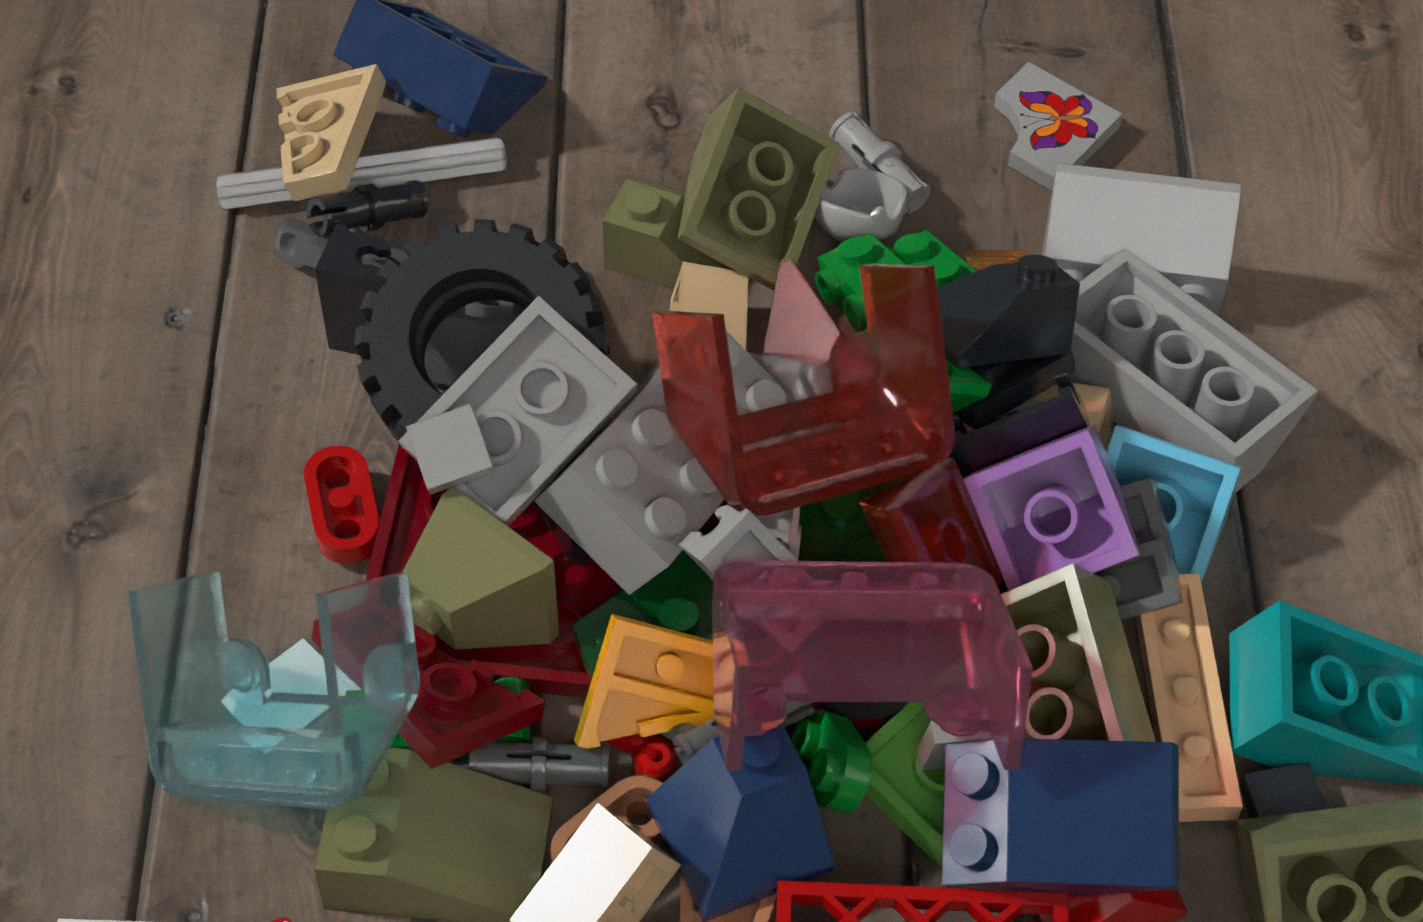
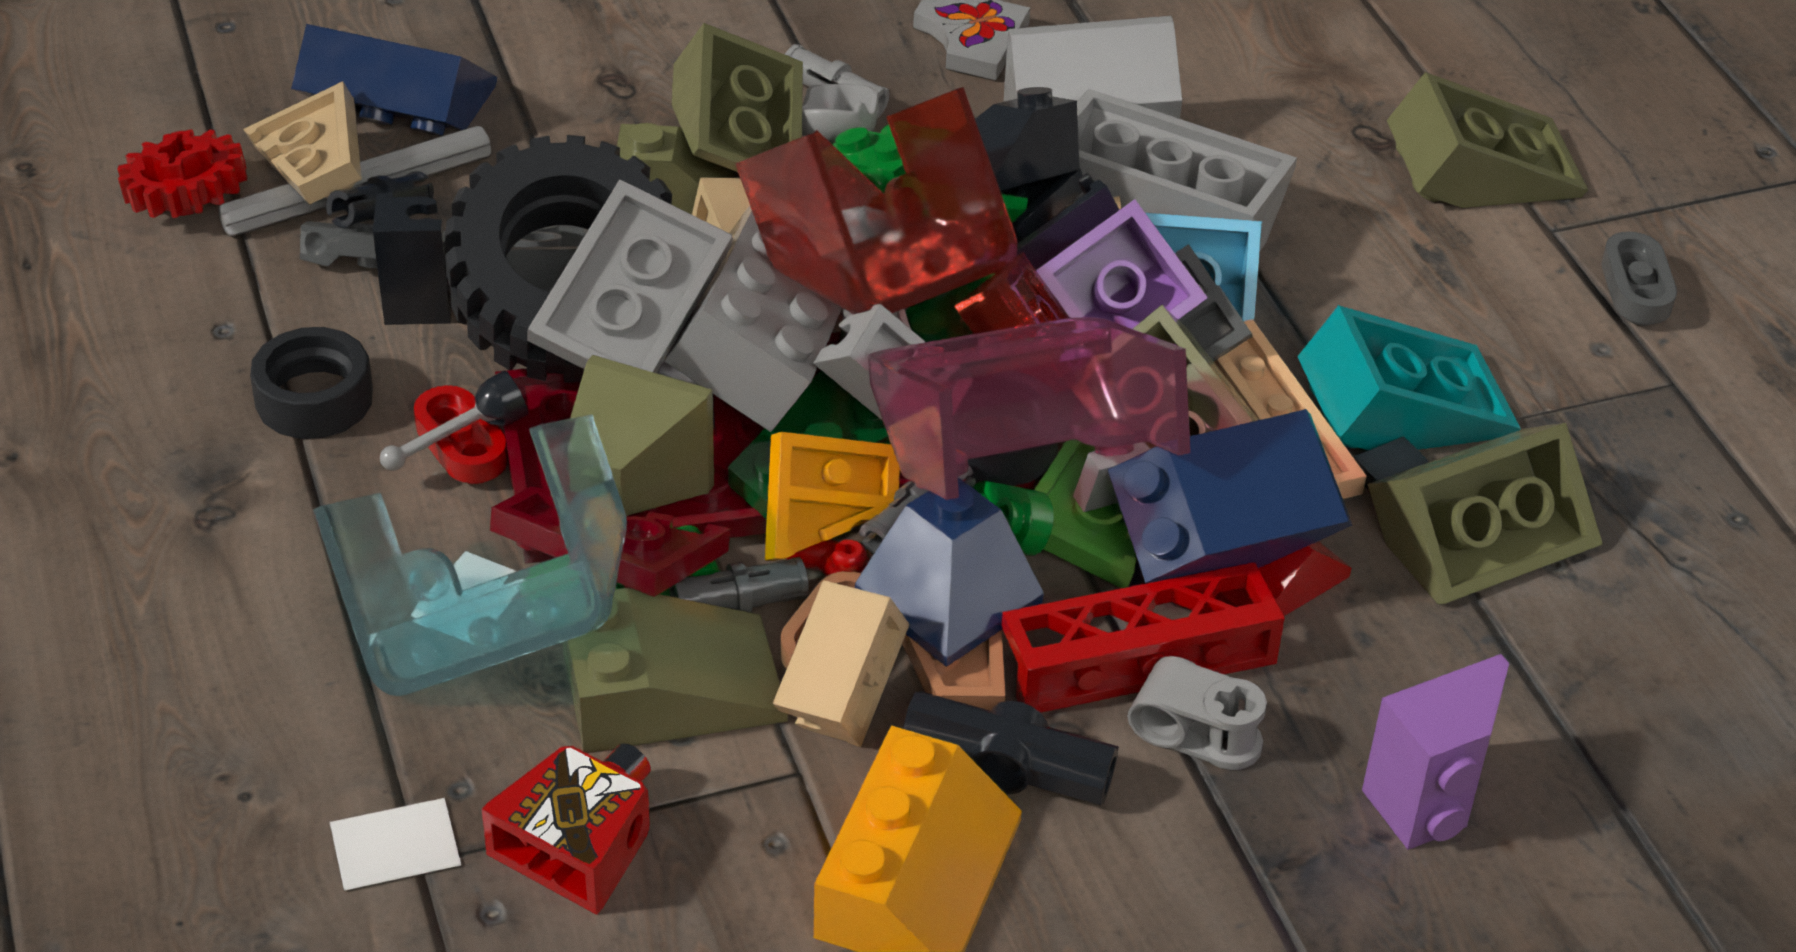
camera: 20 degrees left, 10 degrees down
light grey tile [406,403,495,494] -> none
none -> red gear [117,129,248,218]
none -> black tyre [250,327,373,439]
none -> hinge [380,370,529,471]

